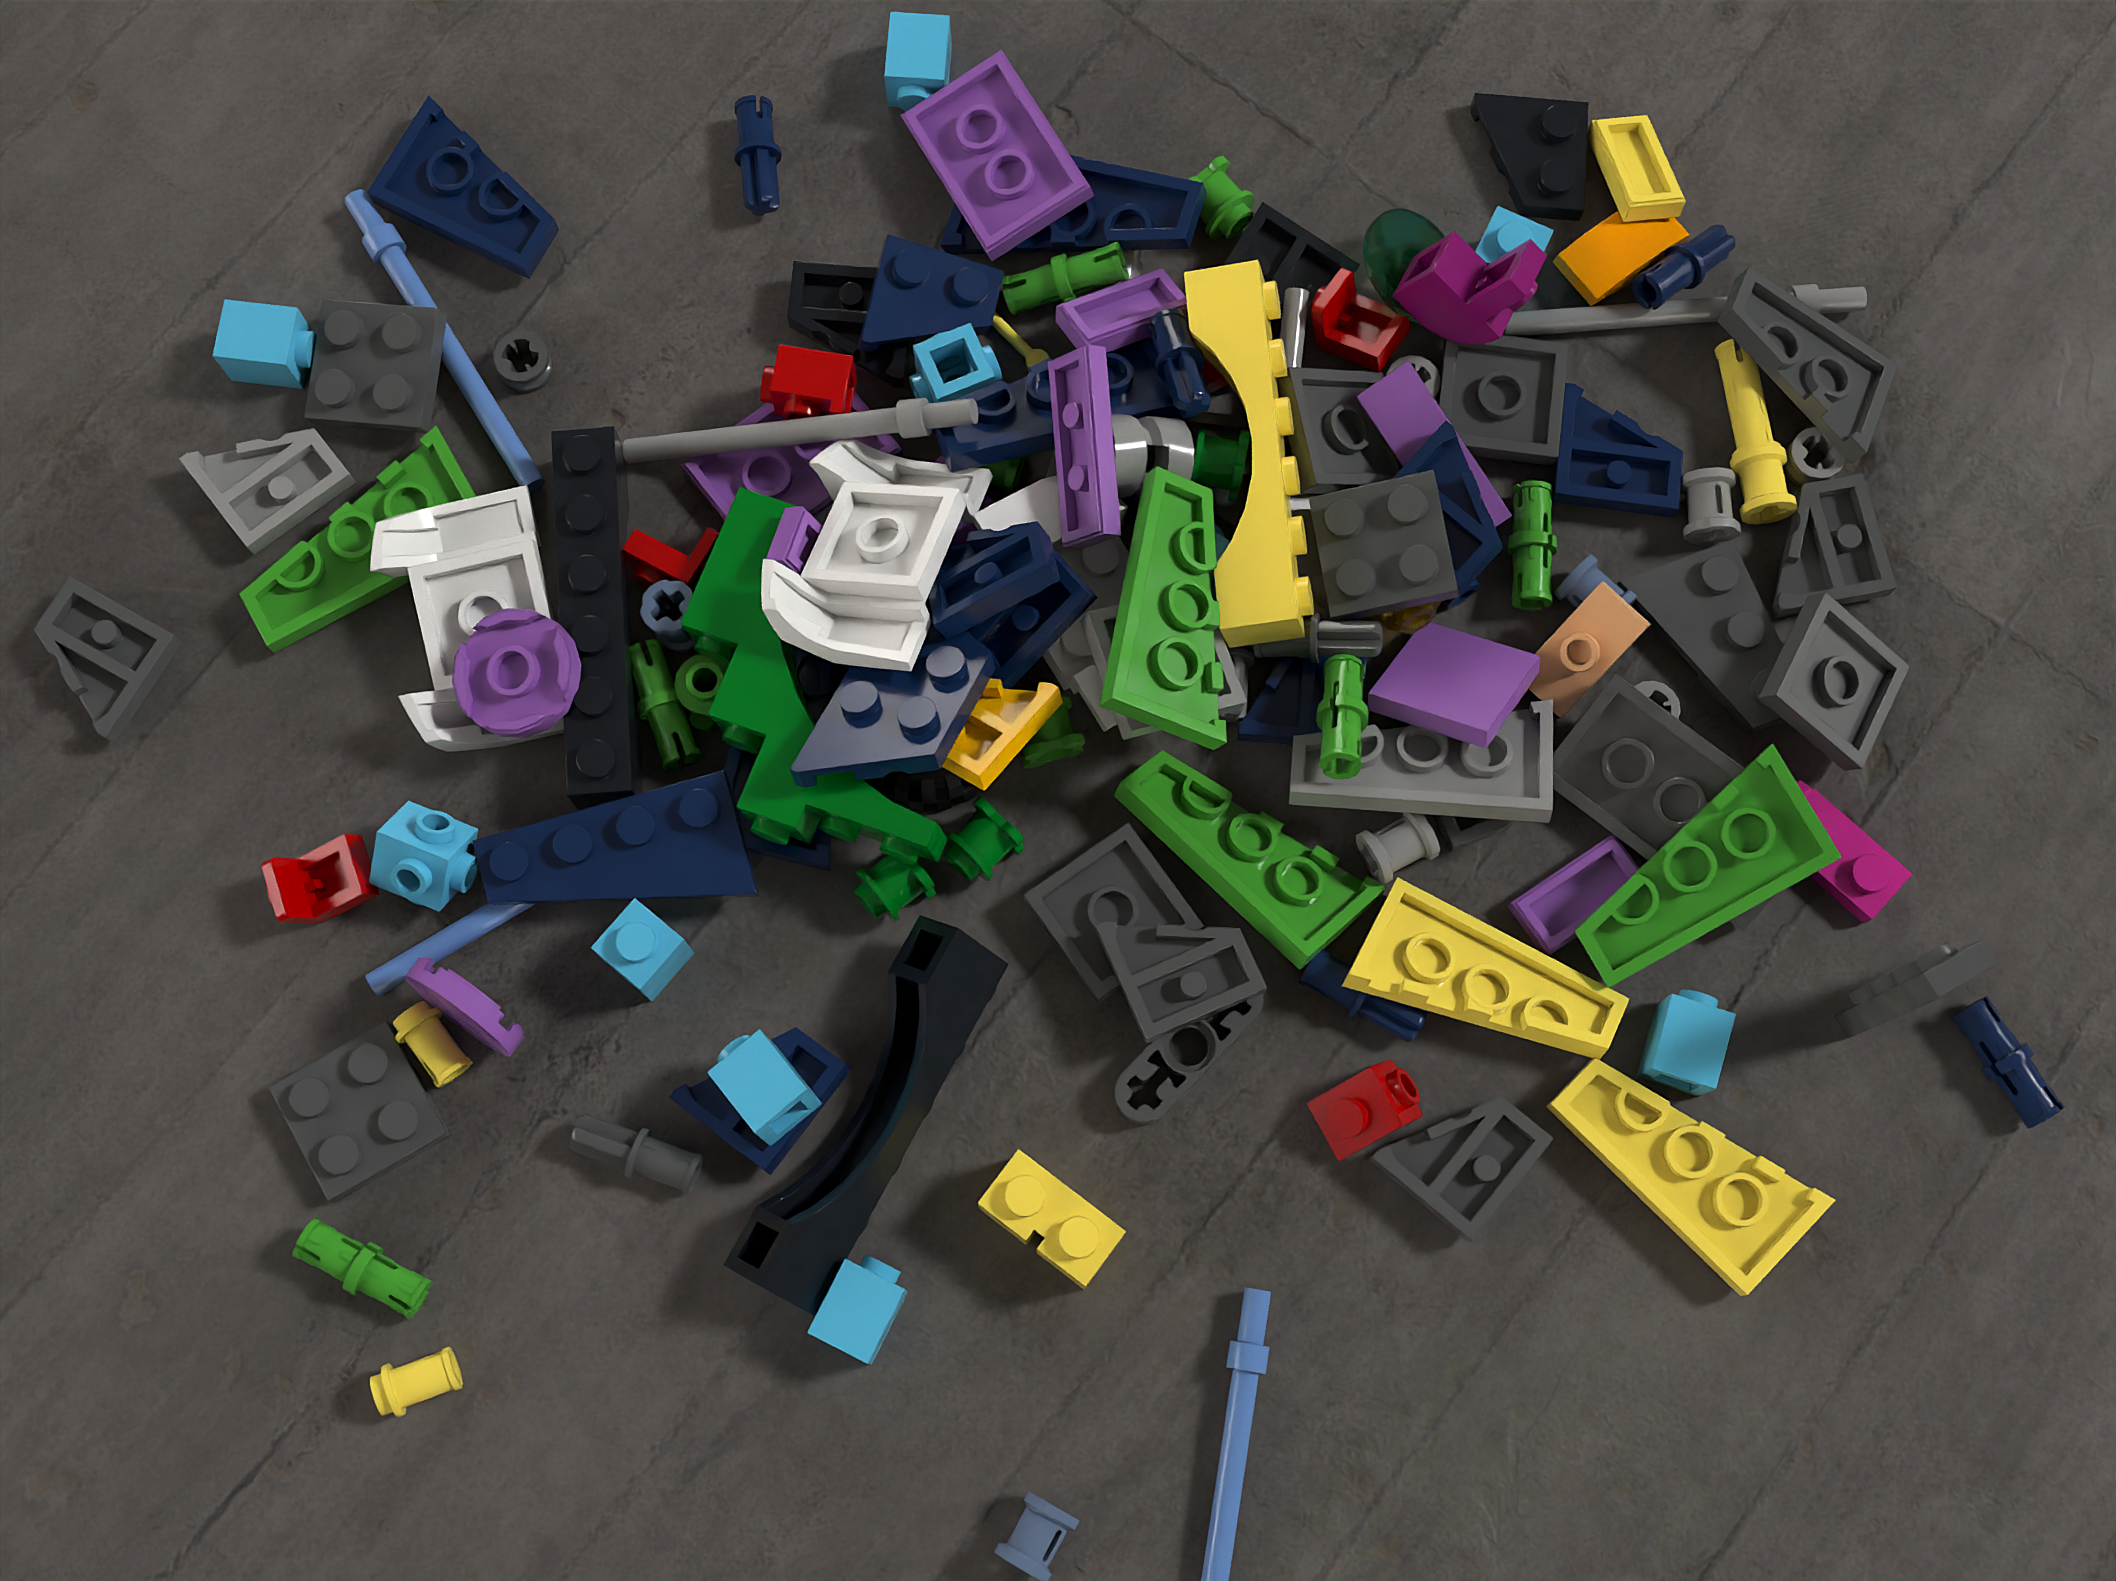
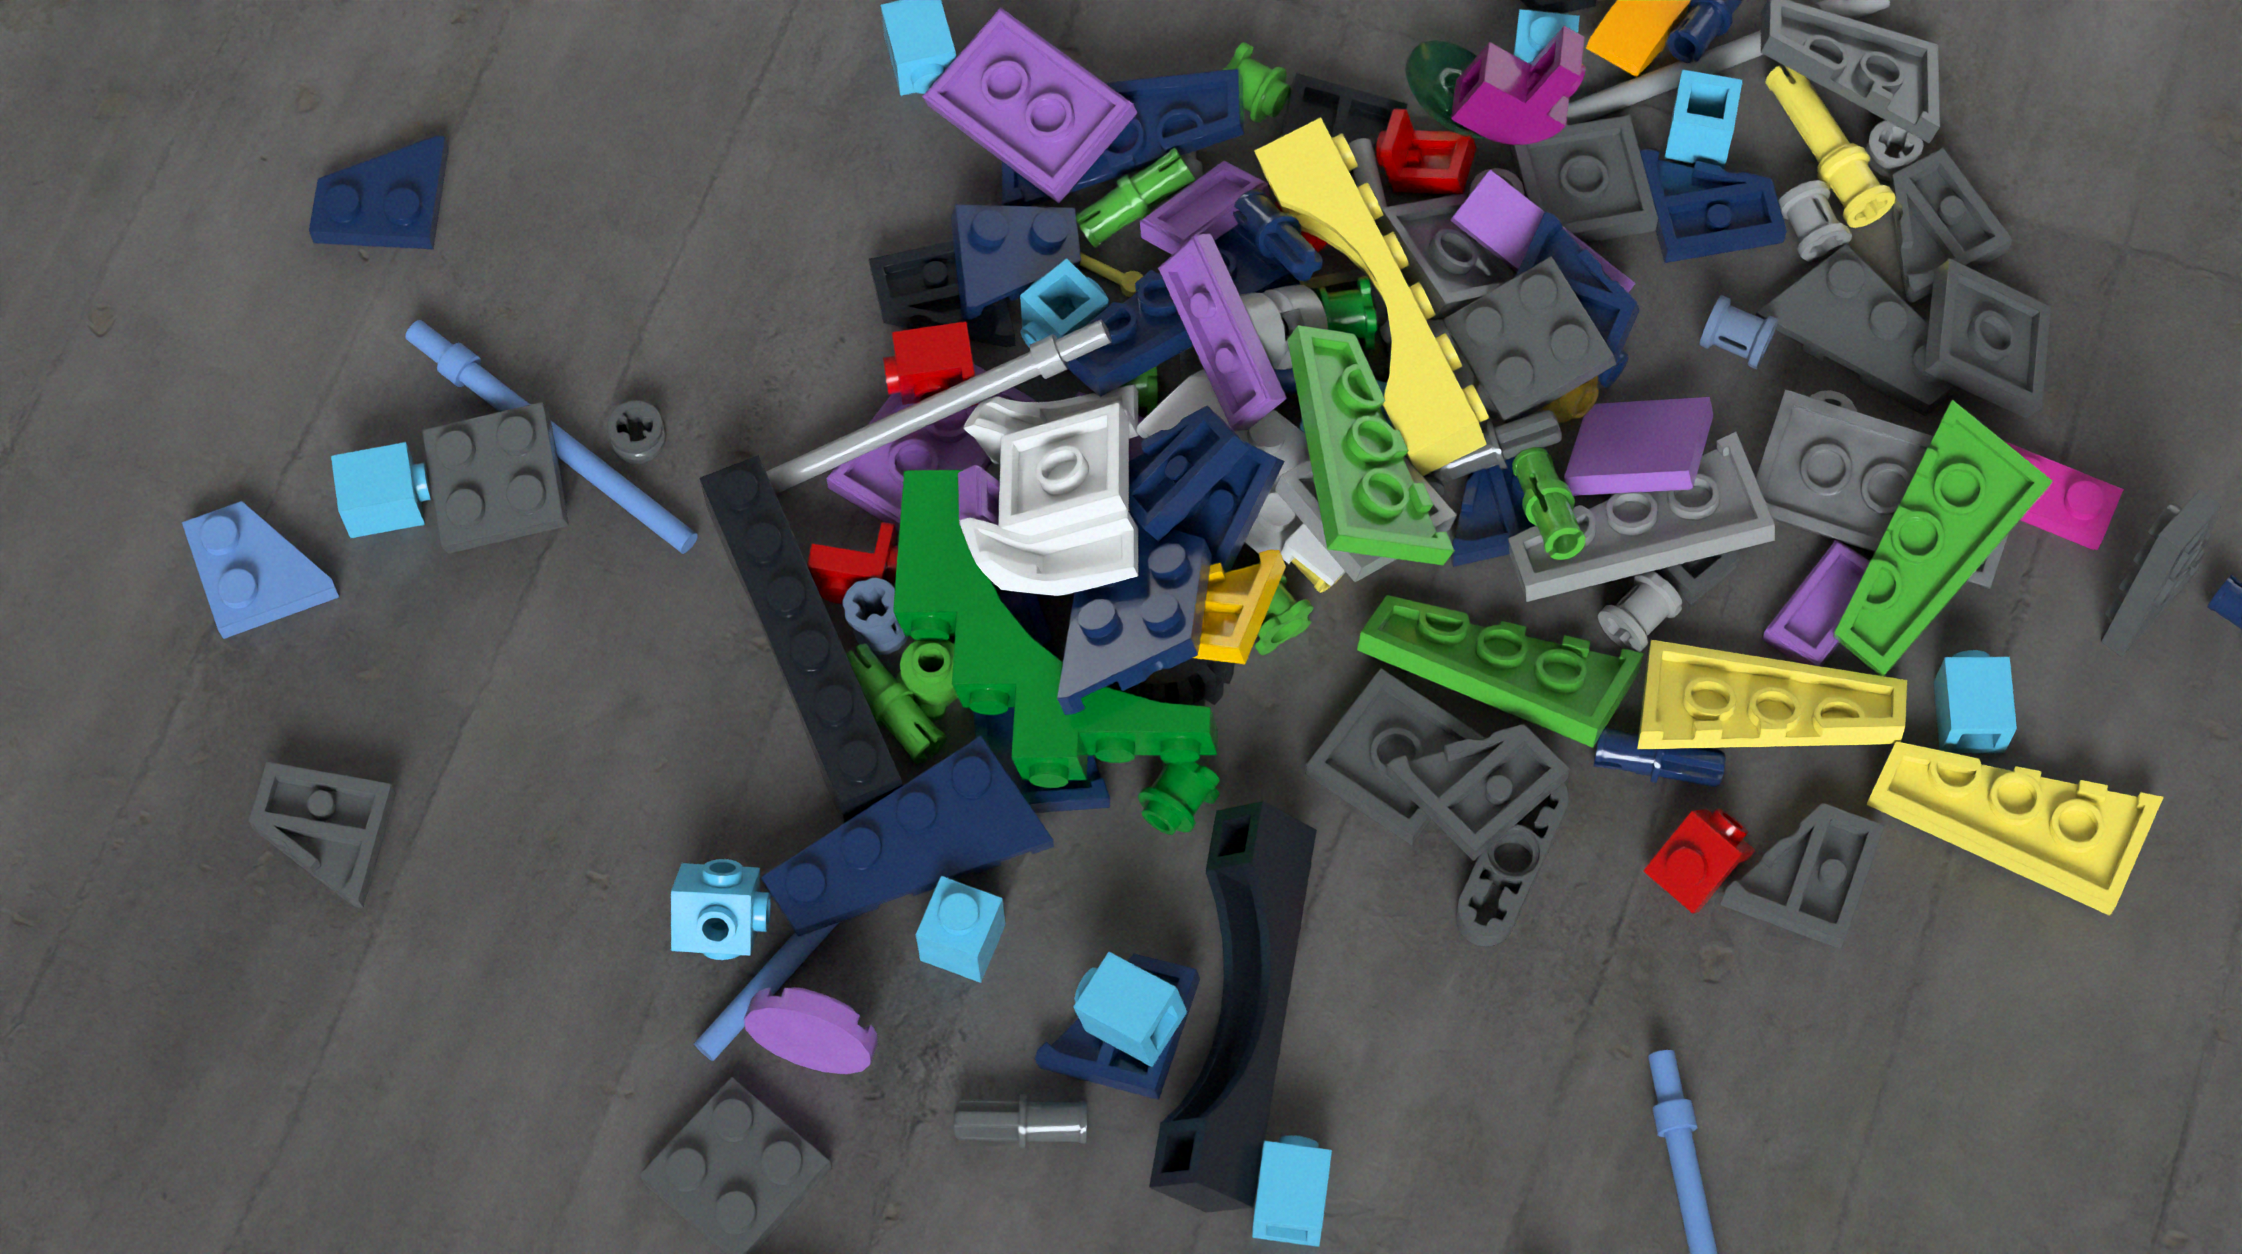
camera: 15 degrees left, 10 degrees down
light grey wing [179,428,356,555] -> none
bright green wing [240,426,476,653] -> none
red bracket [262,834,379,924] -> none
dark blue wing [367,95,559,279] -> none
white piece [370,485,564,752] -> none
light yellow pin [393,1001,473,1088] -> none
medium lavender tile [452,608,581,738] -> none
dark blue axle [734,95,782,216] -> none
green brick [944,797,1025,881] -> none
light yellow piece [978,1149,1126,1289] -> none
bright green pin [1507,480,1557,611] -> none
light nougat plate [1528,582,1651,718] -> none
none -> medium blue wing [182,501,339,639]
none -> dark blue wing [309,136,449,249]
none -> medium azure brick [1664,69,1742,169]

